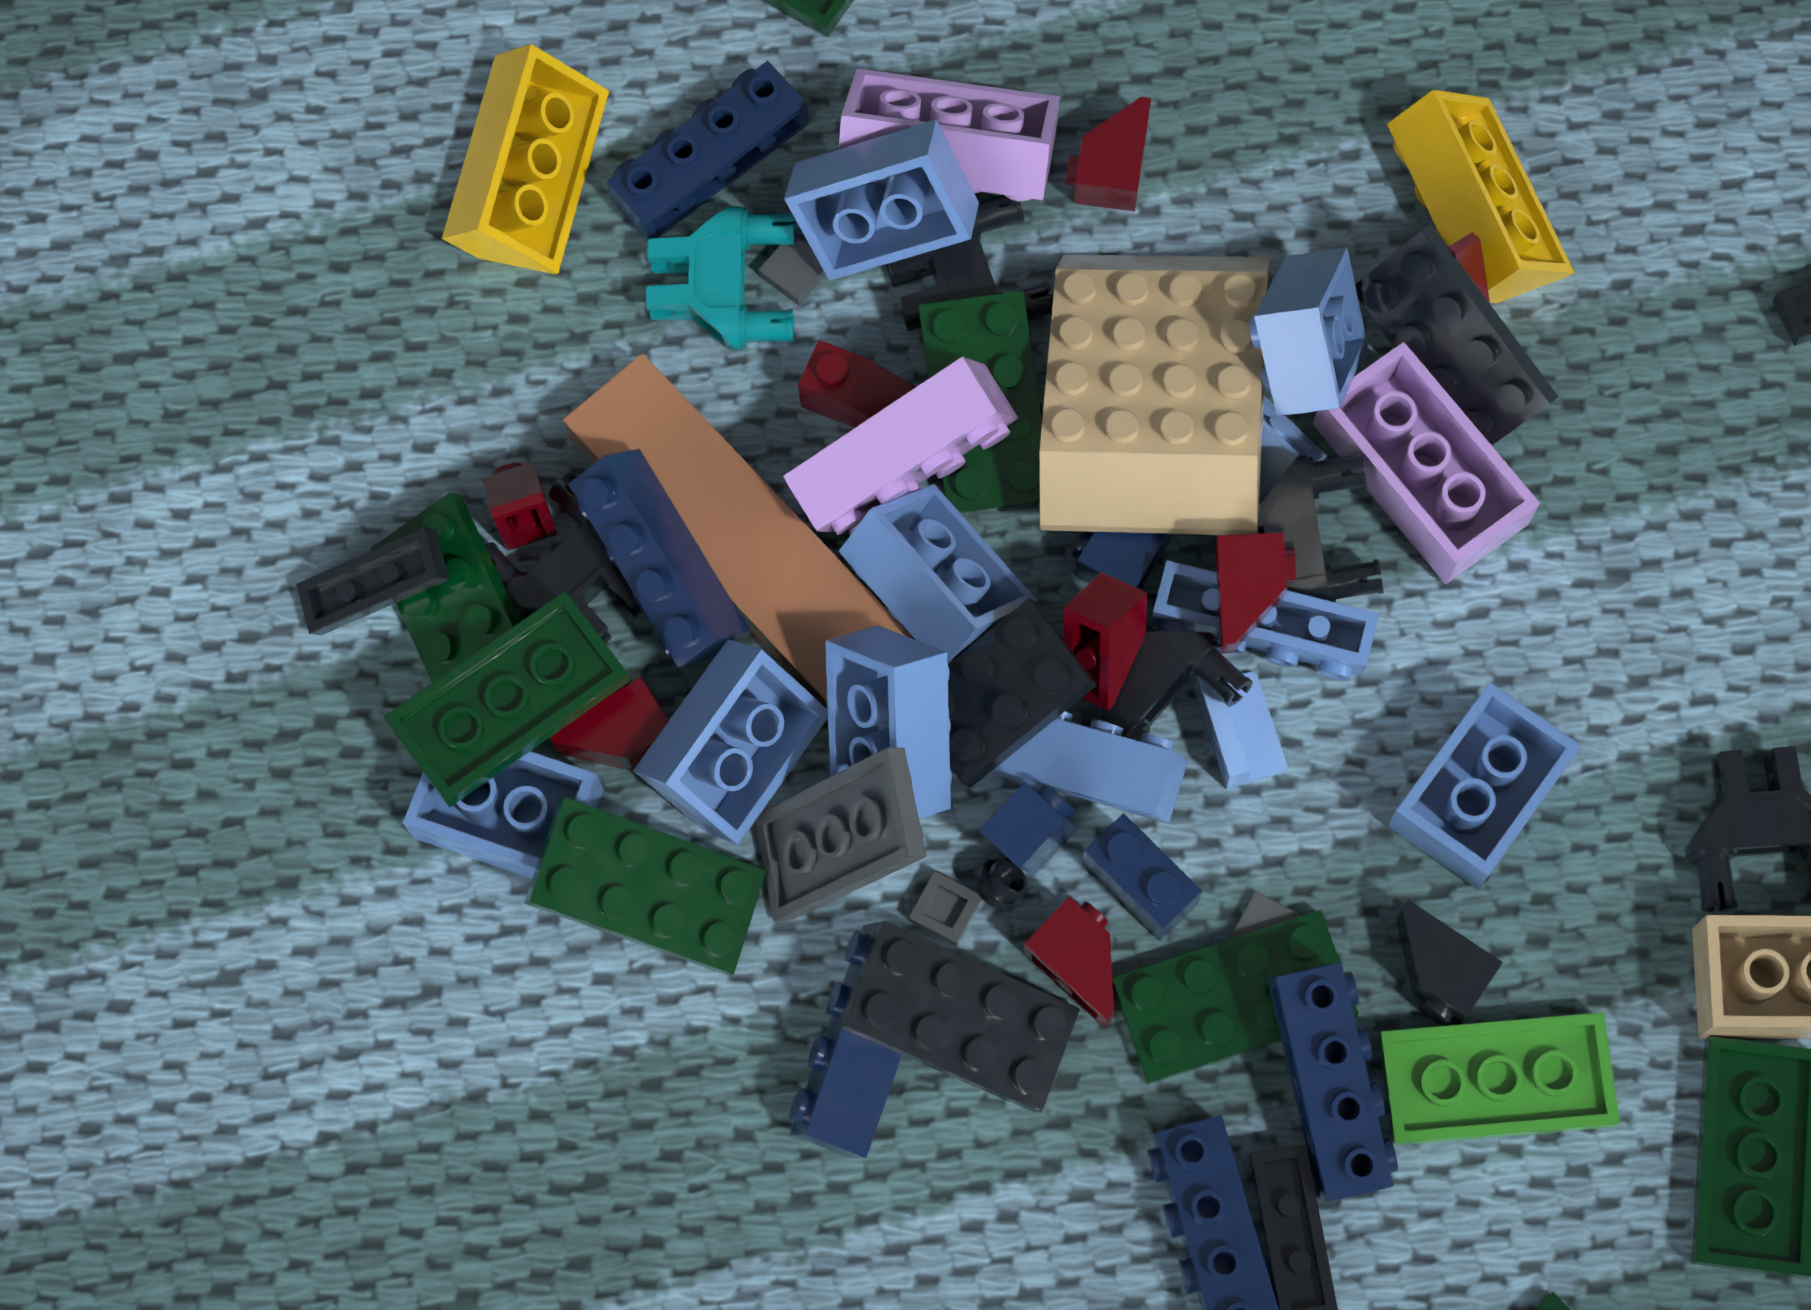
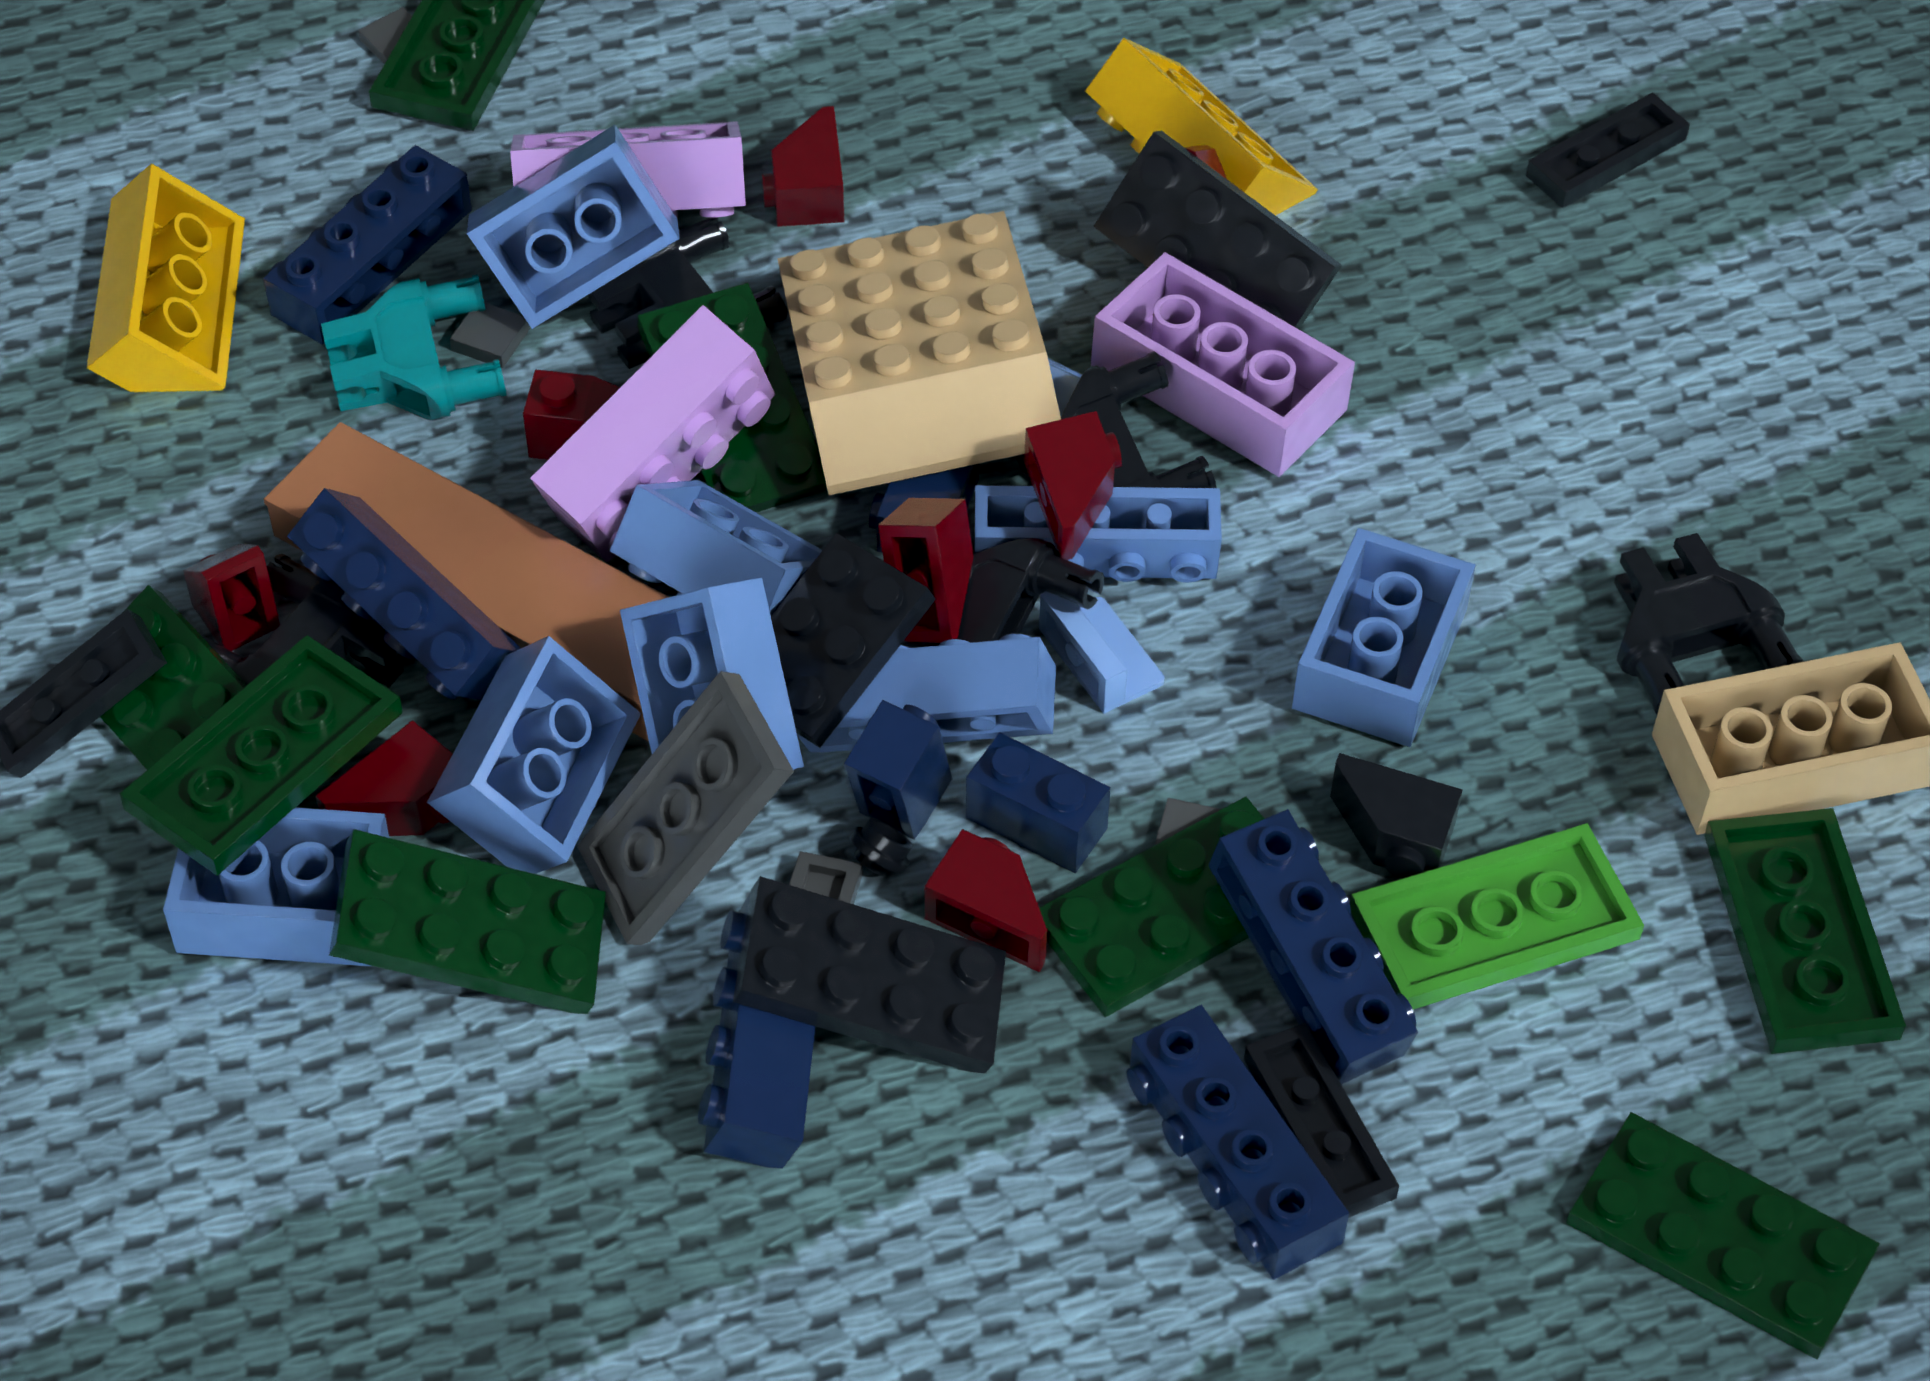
camera: 20 degrees left, 20 degrees down
medium blue brick [1250,247,1368,416] -> none

